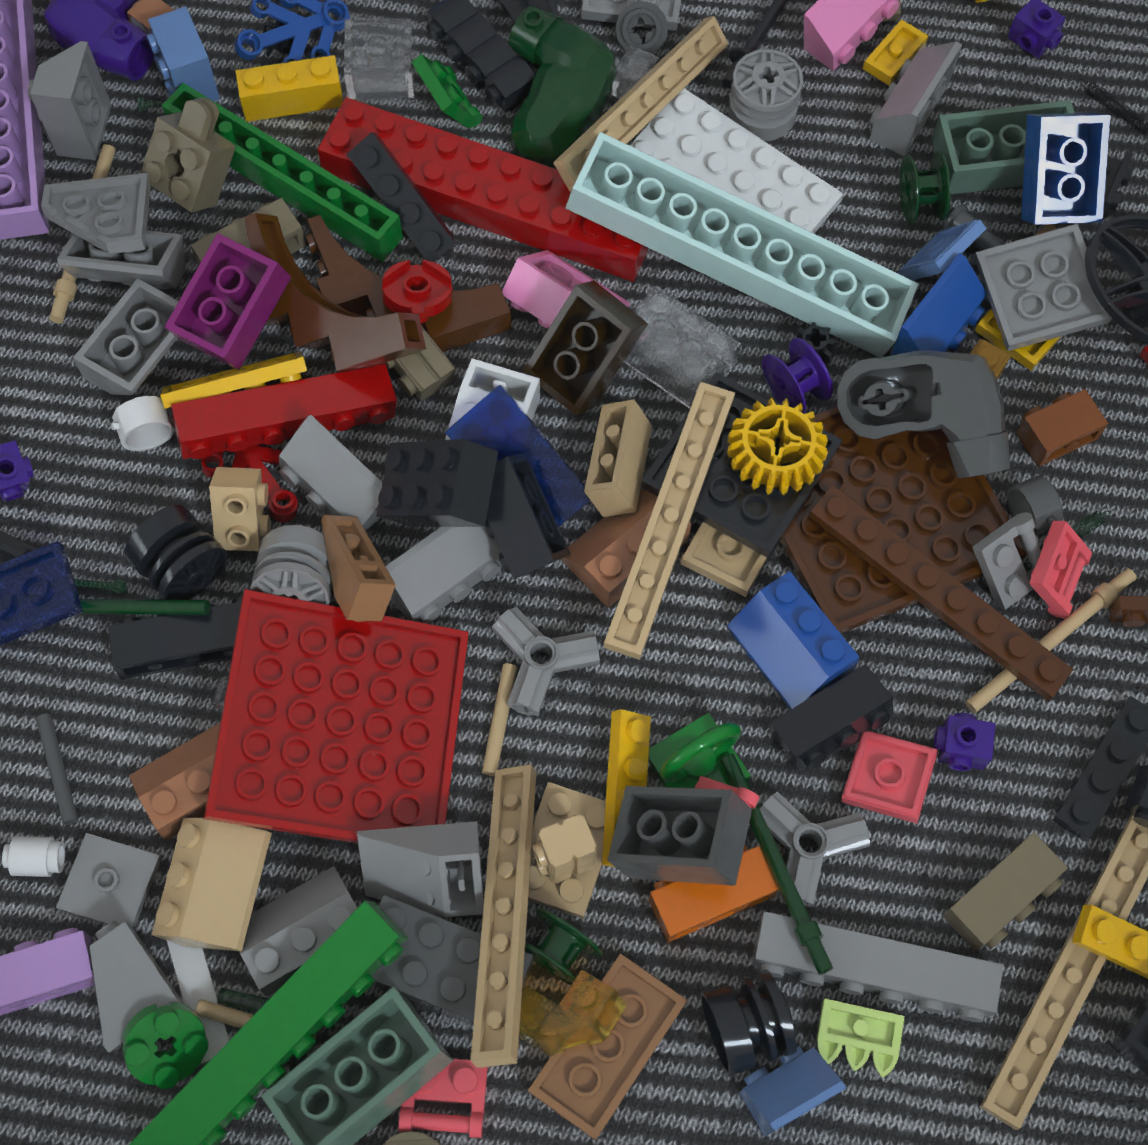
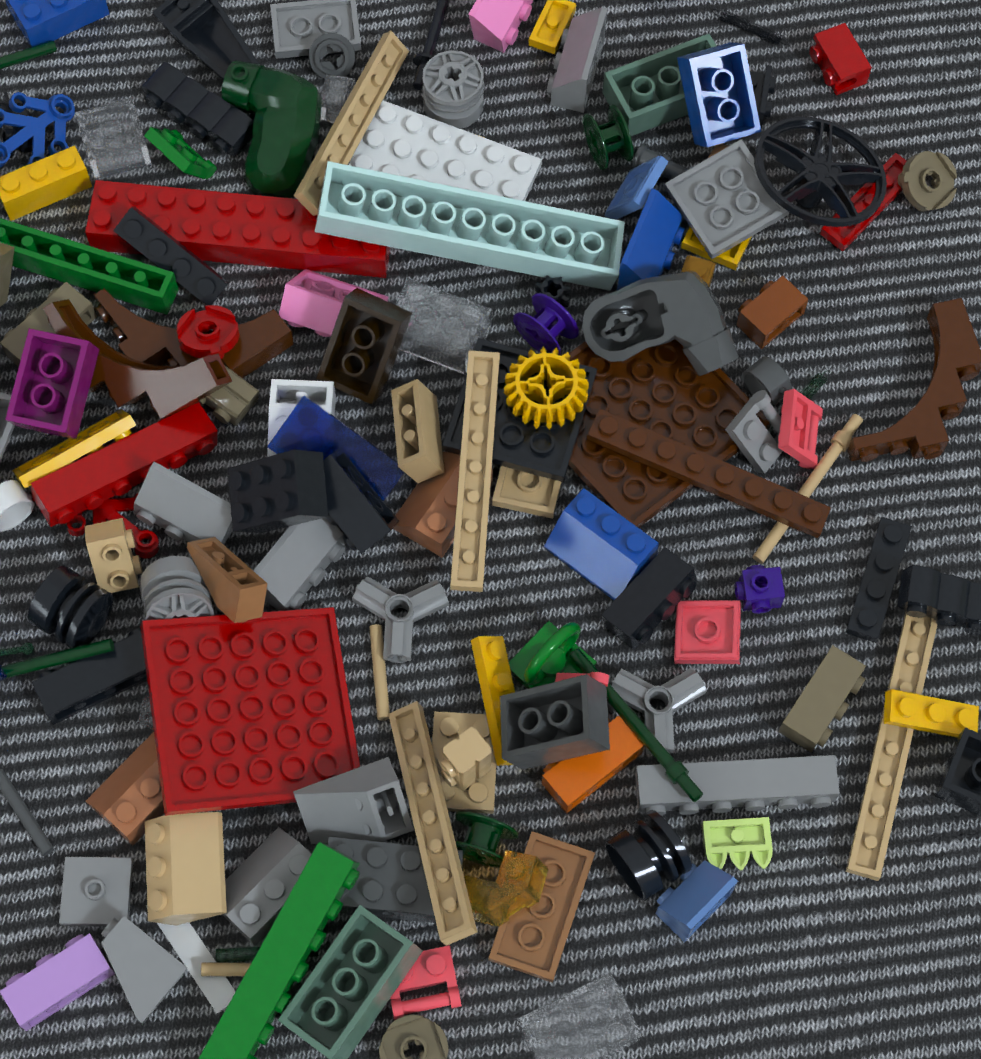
camera: 15 degrees left, 0 degrees up
white brick [2,836,65,877] -> none
green plate [122,1002,209,1089] -> none

